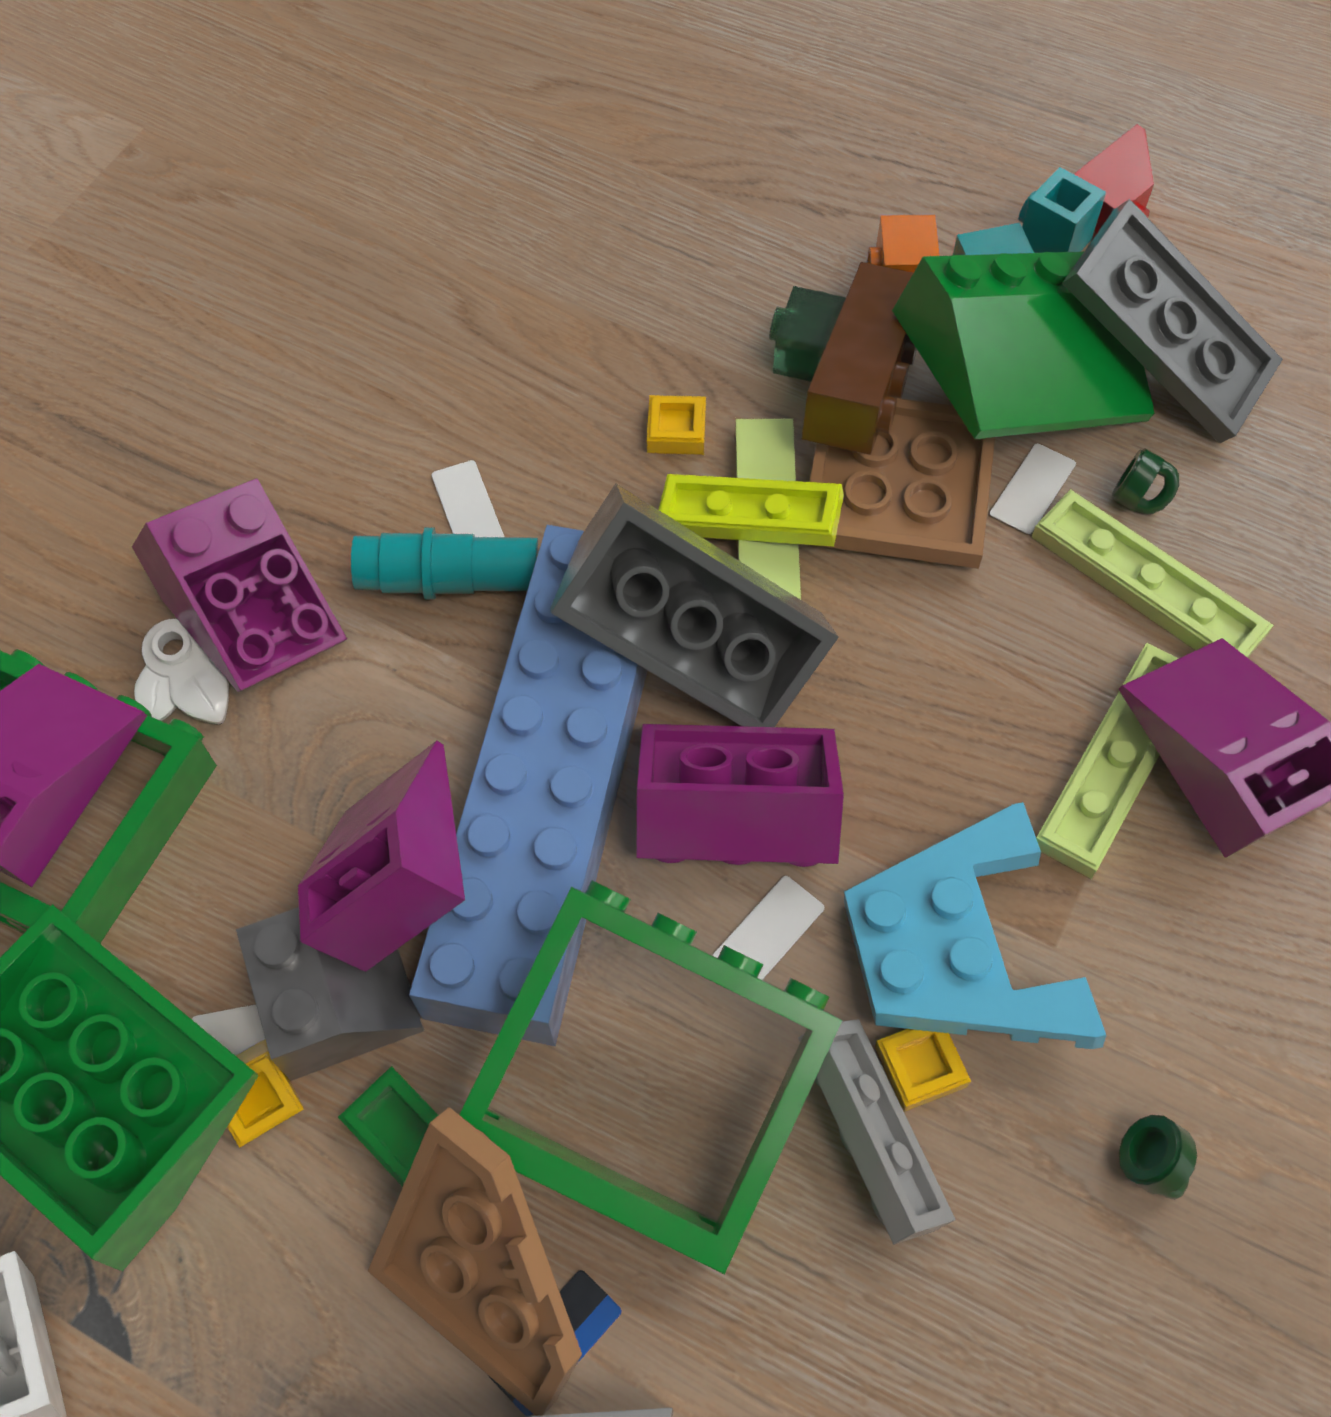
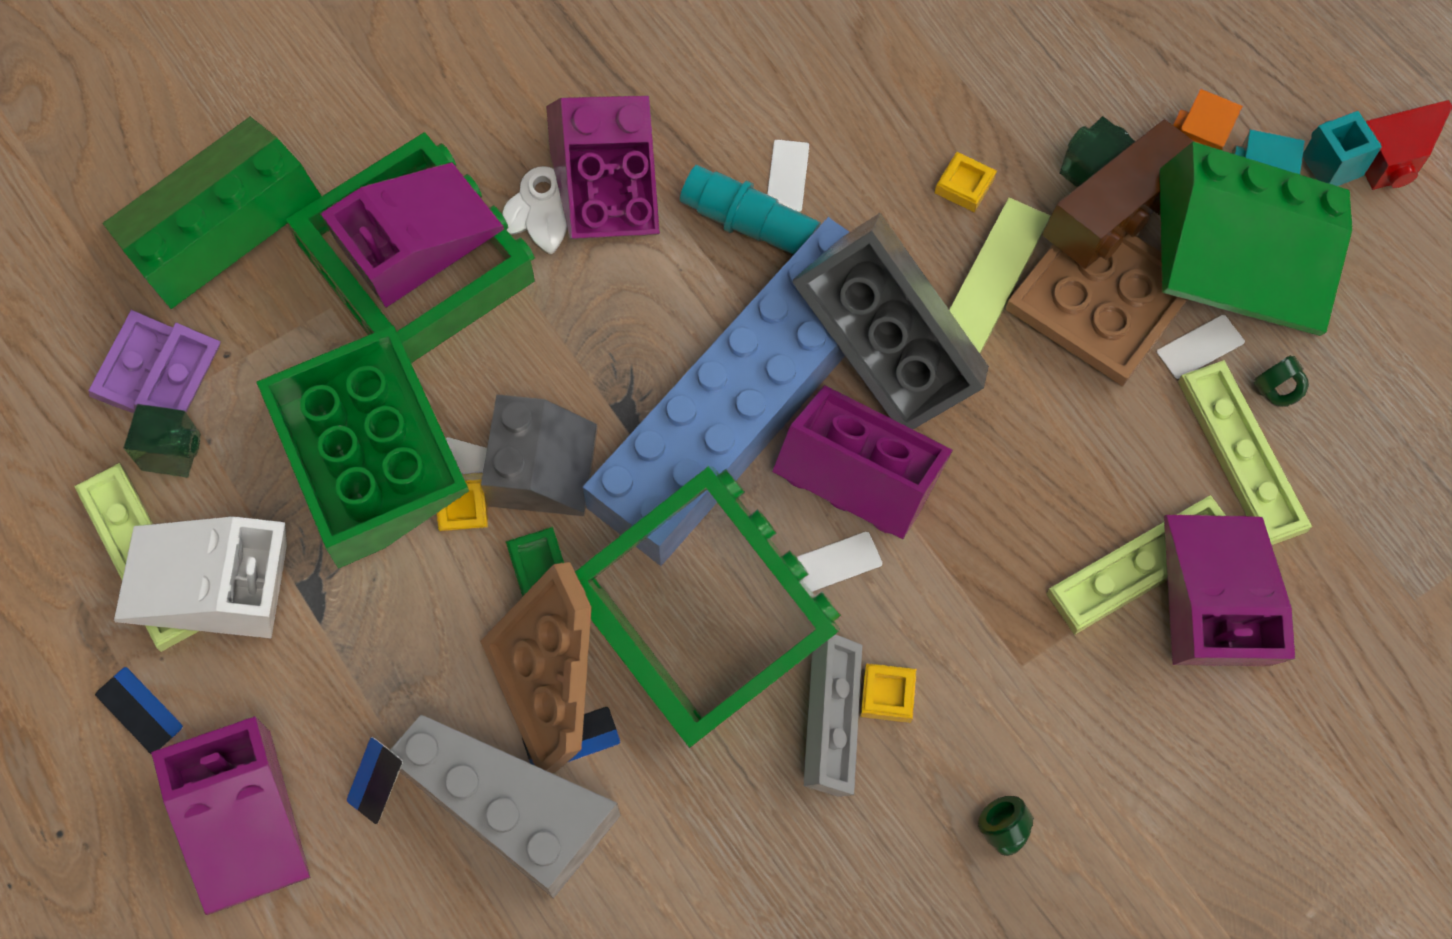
camera: 25 degrees right, 5 degrees up
magenta slope [298,740,465,972] -> none
neon yellow tile [659,474,844,547] -> none
medium azure wing [844,802,1106,1049] -> none
dark grey plate [1062,199,1283,443] -> none

